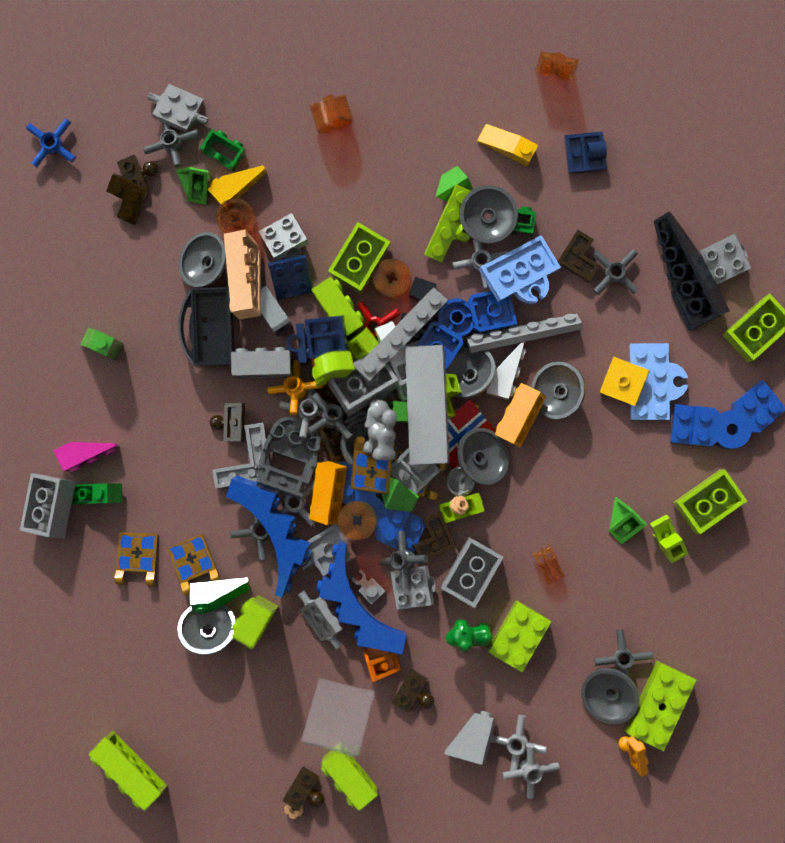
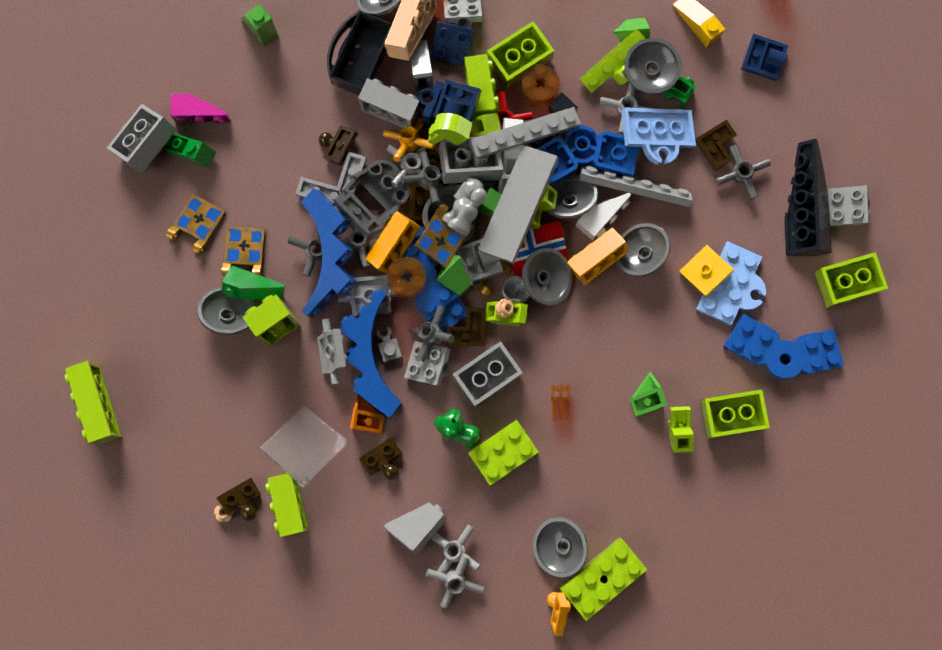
camera: 25 degrees right, 5 degrees down
dark grey bar [594,629,653,678] -> none

